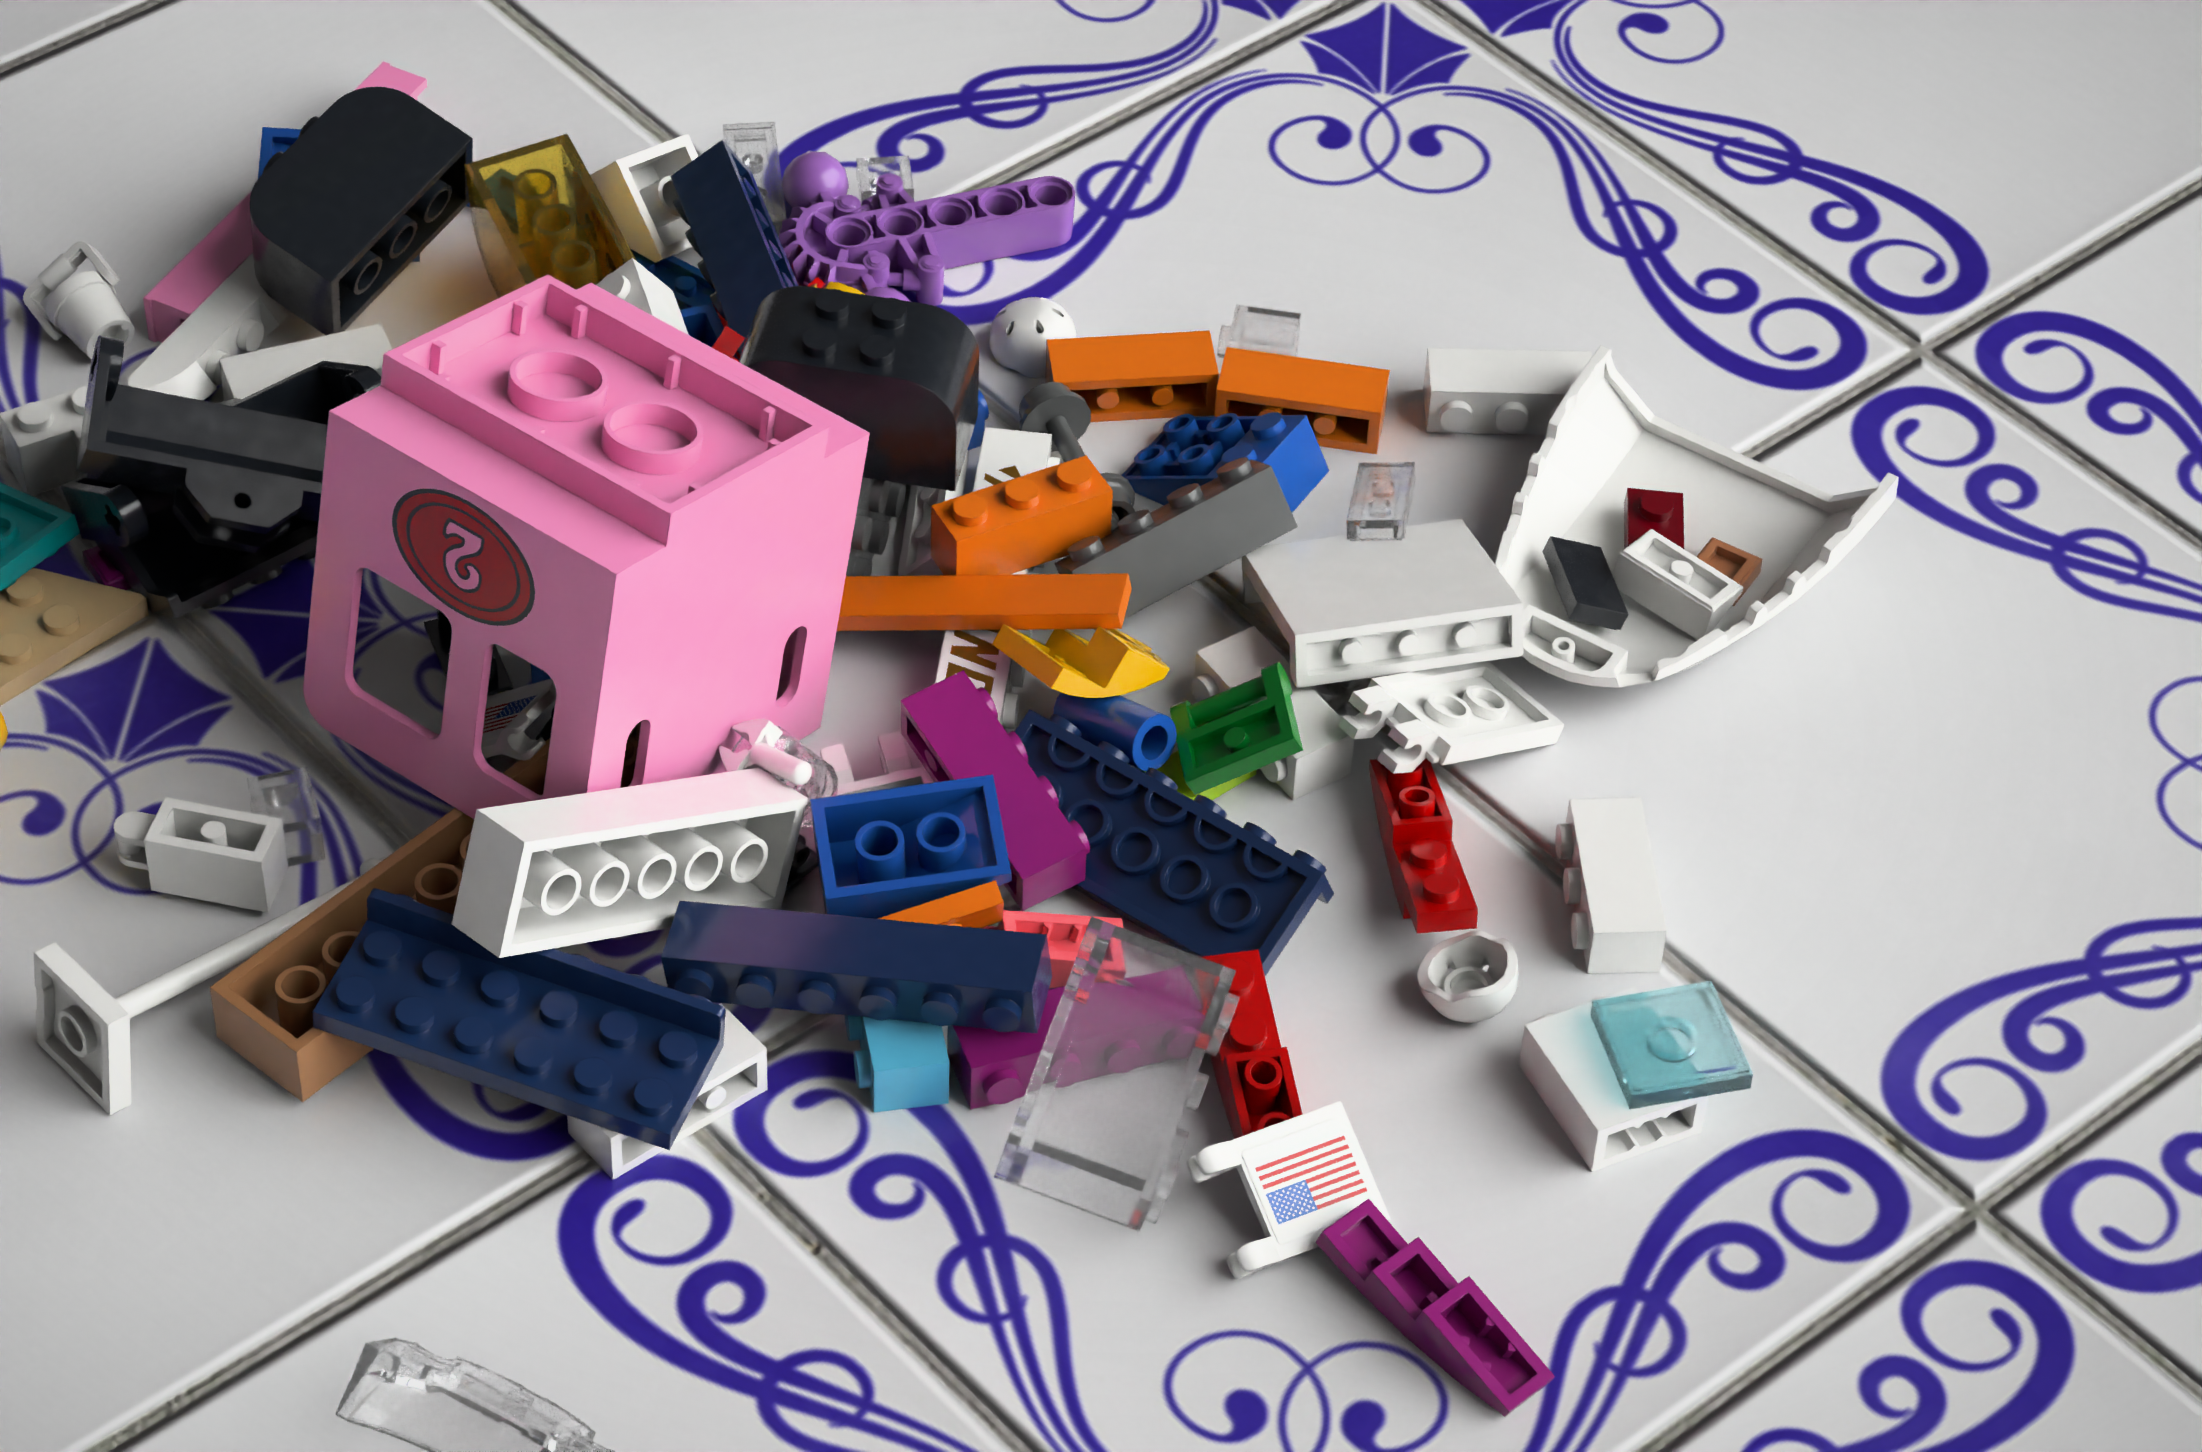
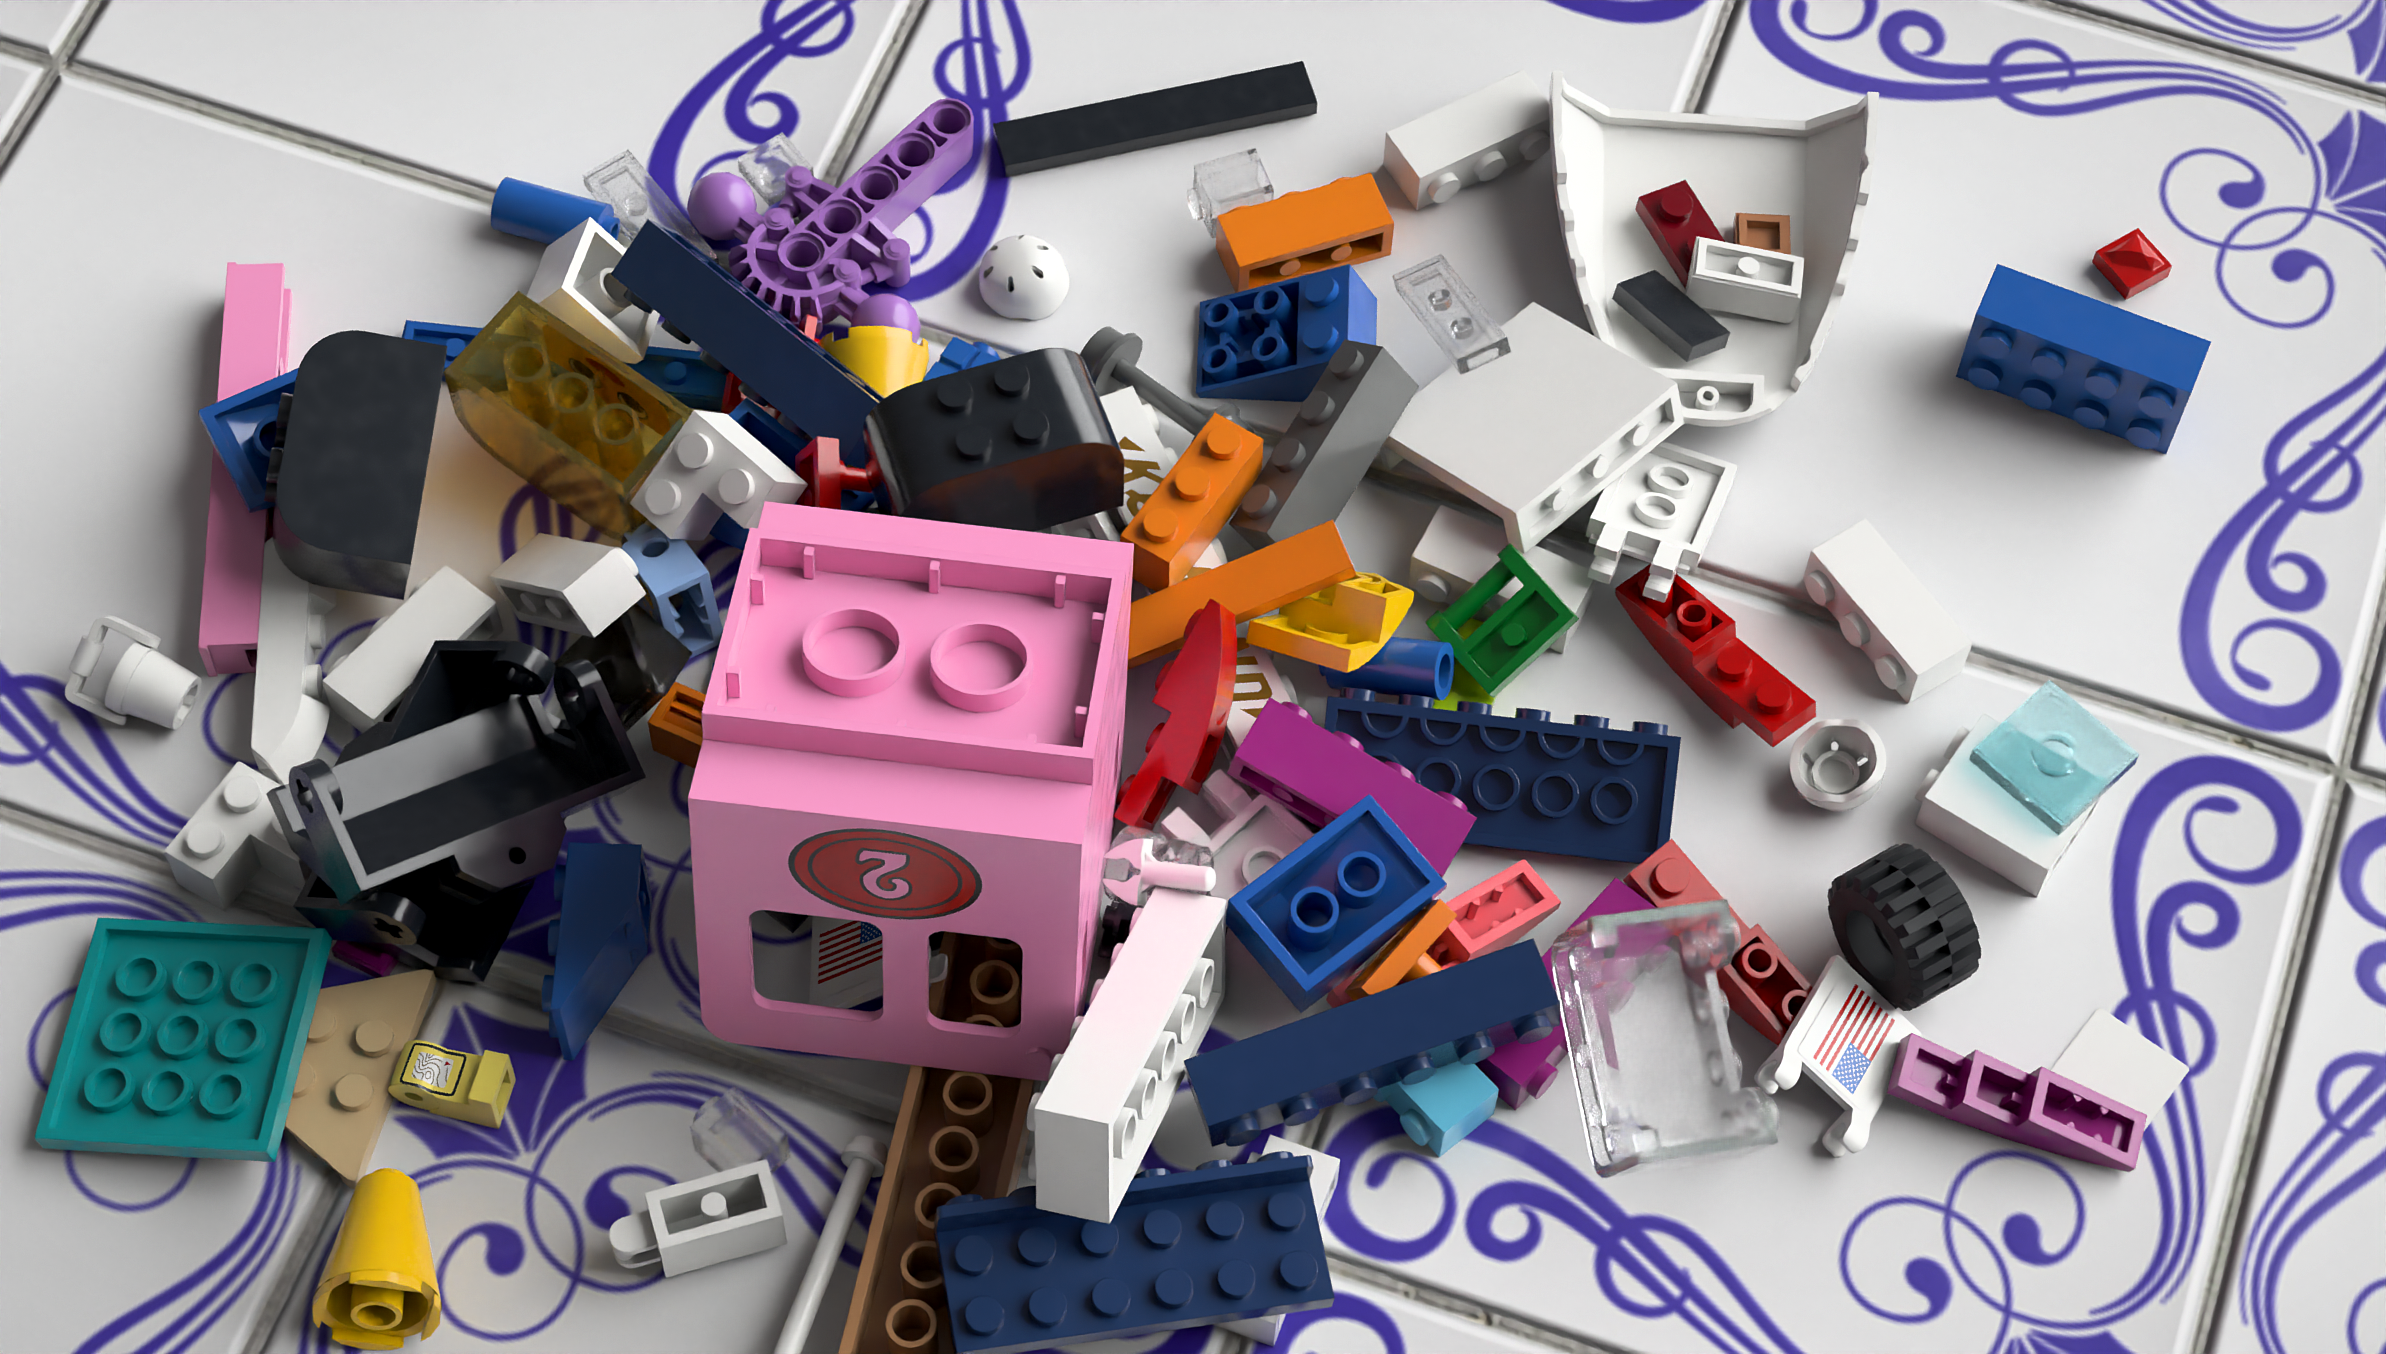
camera: 30 degrees left, 15 degrees up
orange brick [1045,330,1219,422] -> none
none -> light yellow leg [388,1040,516,1129]
none -> blue brick [491,177,620,245]
none -> blue slope [542,842,653,1061]
none -> black tile [993,61,1318,177]
none -> red slope [1113,598,1237,836]
none -> black tyre [1827,843,1981,1011]
none -> blue brick [1956,264,2211,454]
none -> white sticker [2050,1008,2189,1131]
none -> red tile [2092,228,2172,300]

